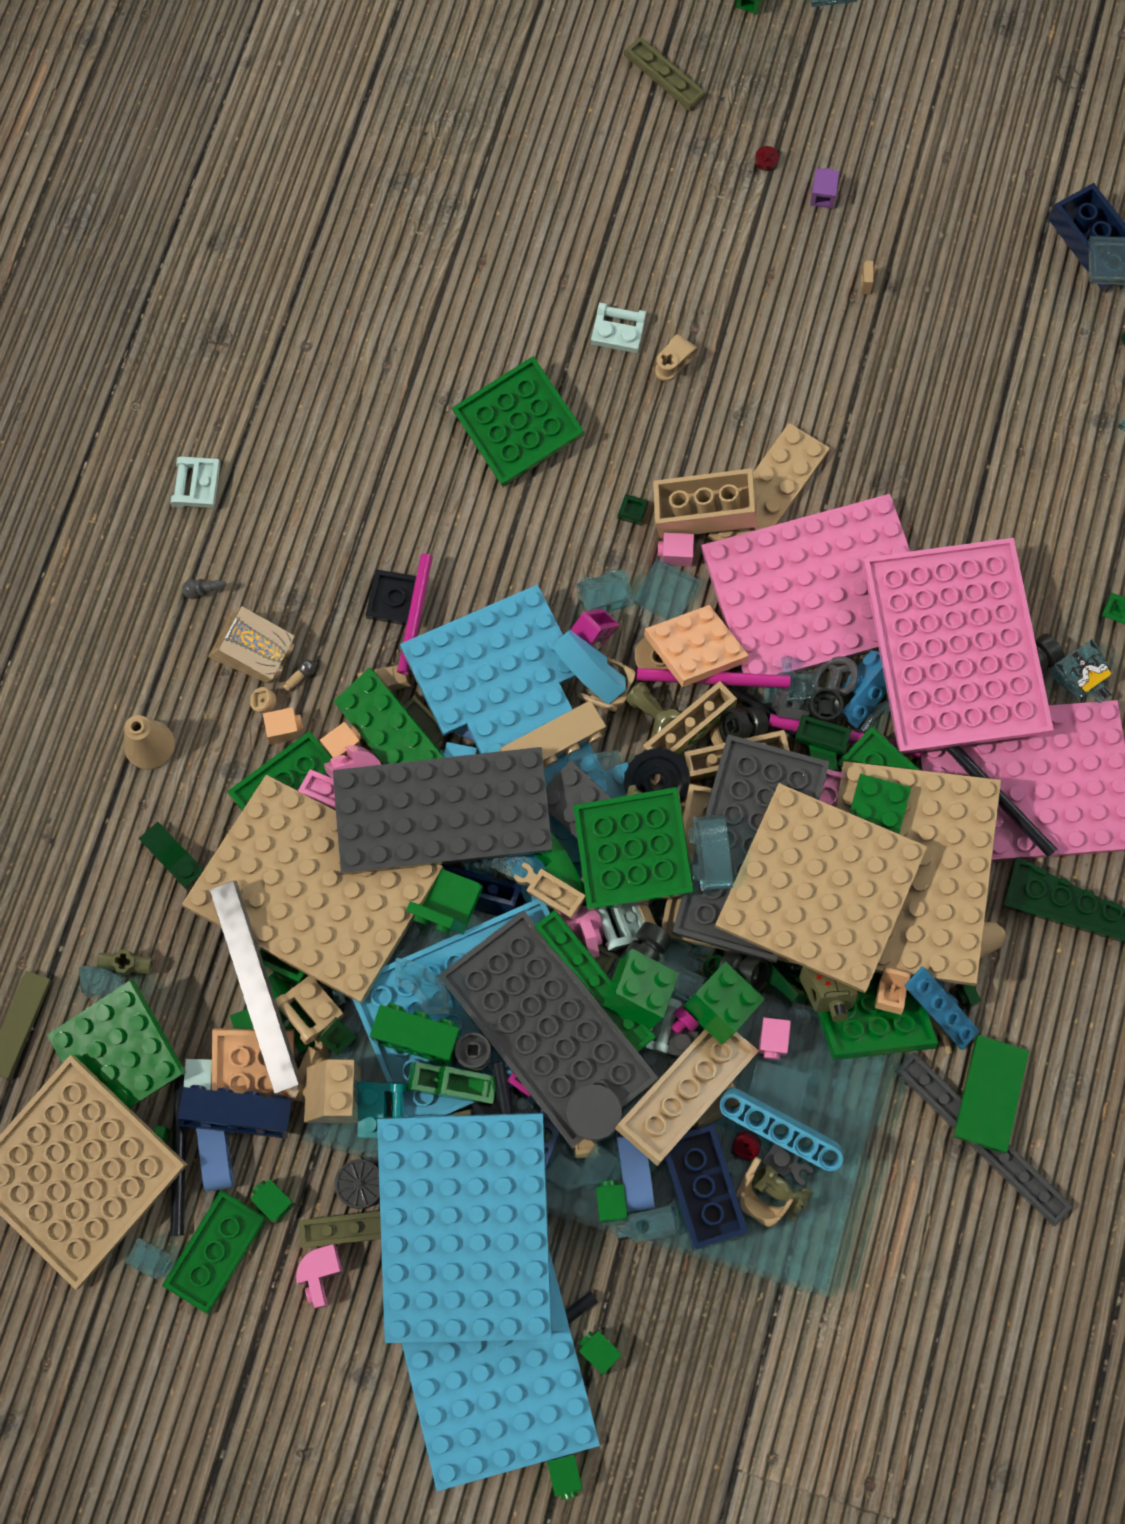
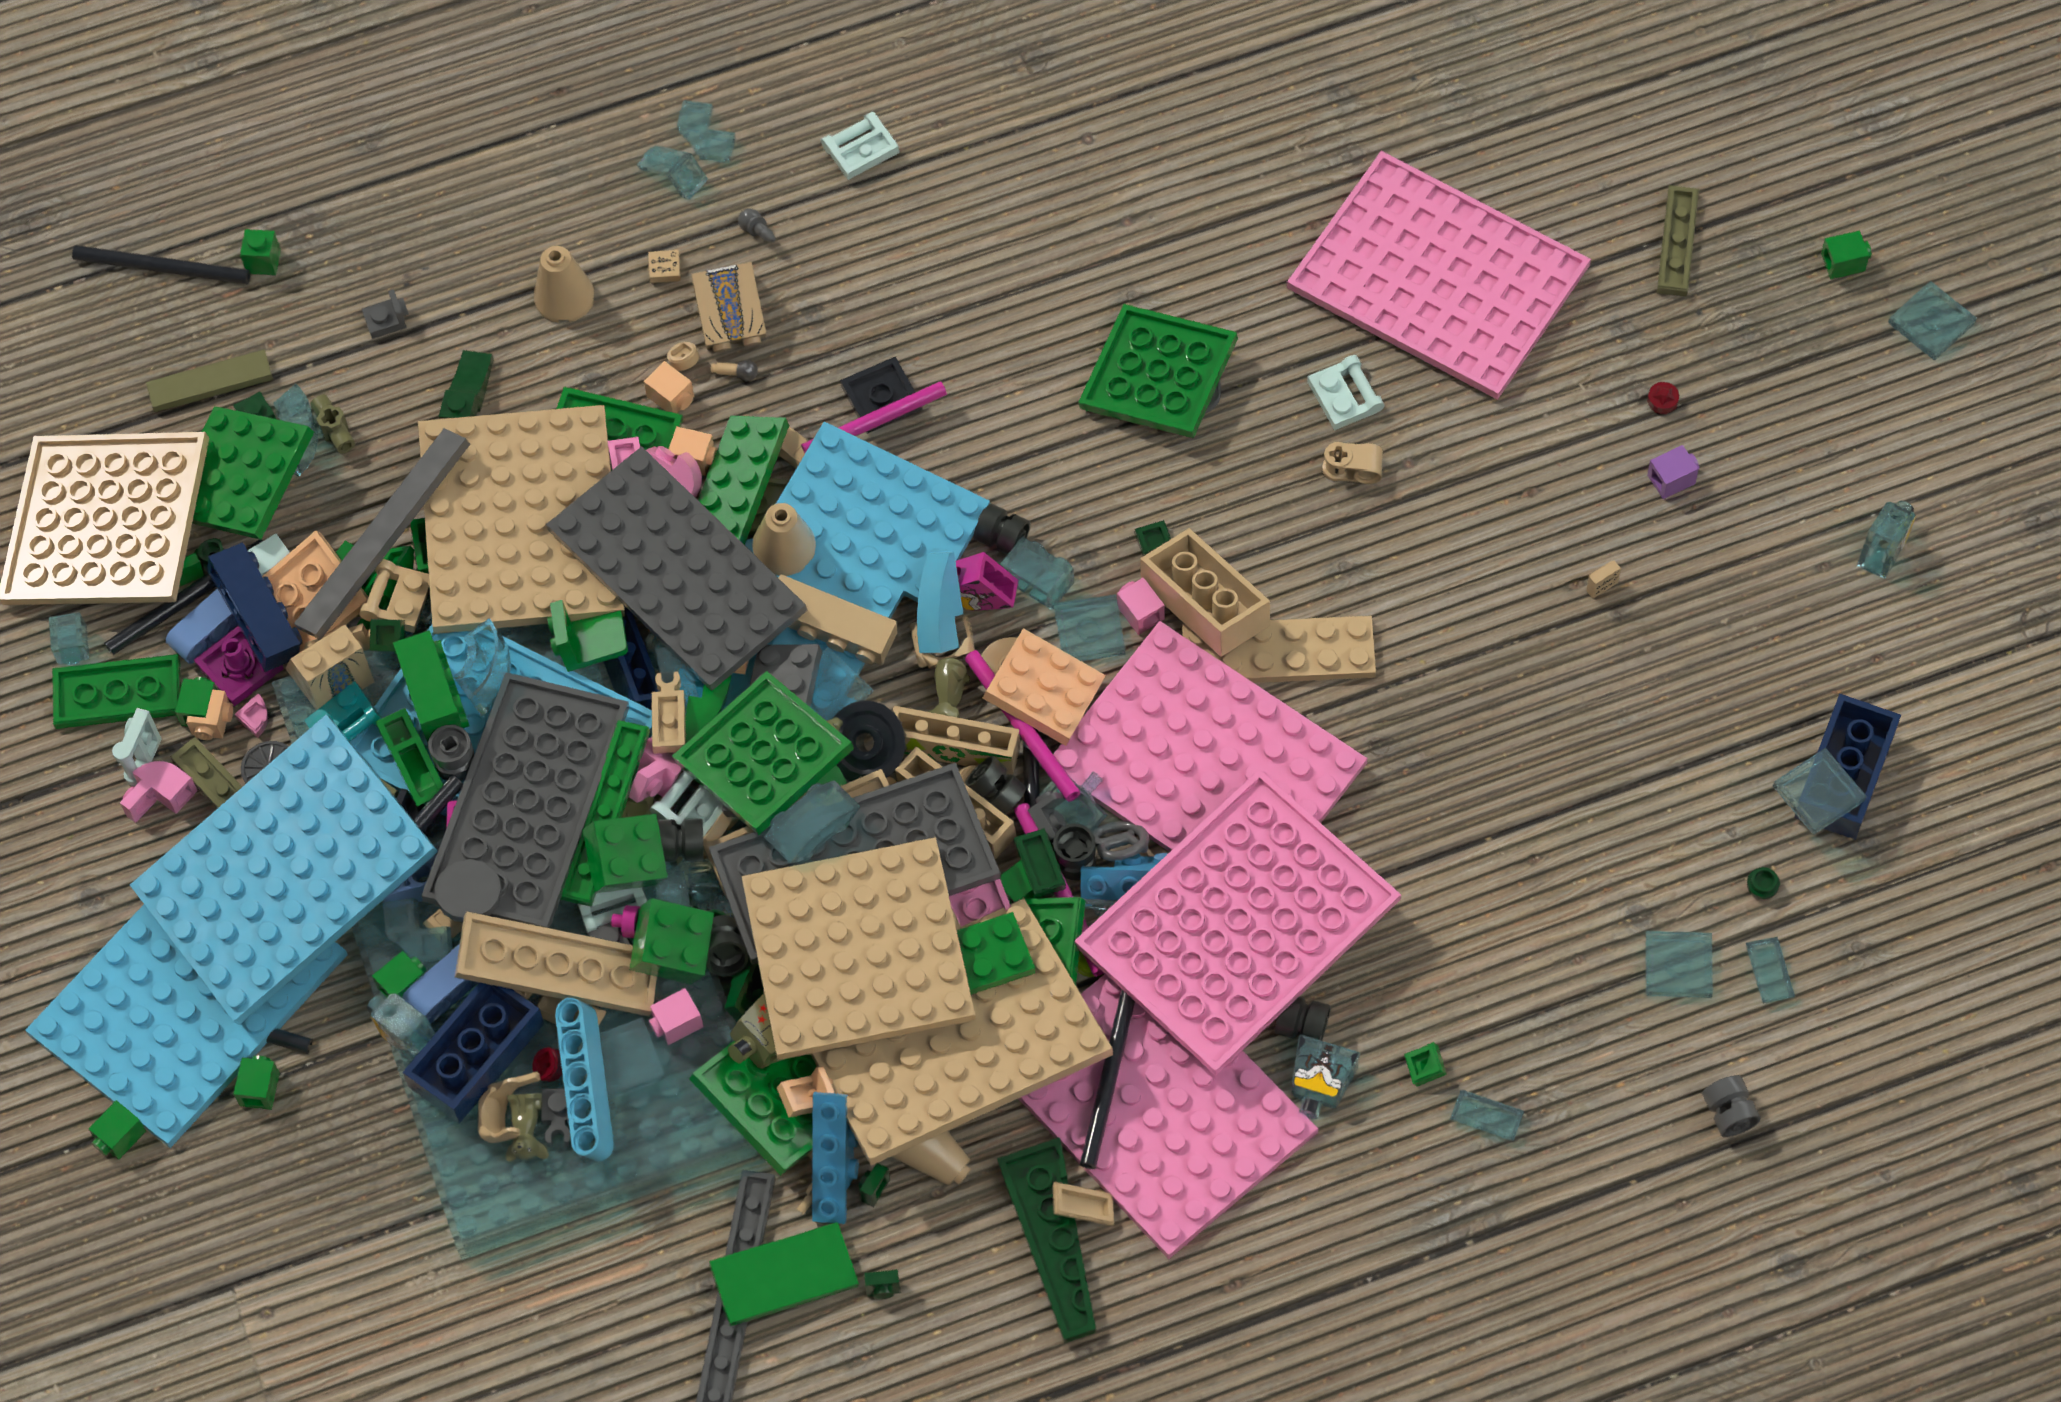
camera: 55 degrees right, 10 degrees down
none -> light aqua plate [112,708,162,786]
none -> light nougat bracket [186,690,233,740]
none -> dark green plate [194,538,225,572]
none -> magenta plate [194,626,284,707]
none -> dark green plate [233,391,276,419]
none -> bright pink tile [235,694,268,738]
none -> dark grey bracket [362,289,409,339]
none -> clear light blue bracket [637,145,708,200]
none -> tan tile [648,250,681,283]
none -> clear light blue tile [677,100,736,163]
none -> tan cone [753,503,816,576]
none -> dark green plate [864,1269,901,1299]
none -> pearl dark grey wheel [973,503,1031,557]
none -> tan tile [1053,1182,1114,1226]
none -> bright pink plate [1287,151,1591,400]
none -> clear light blue torso [1857,501,1916,579]

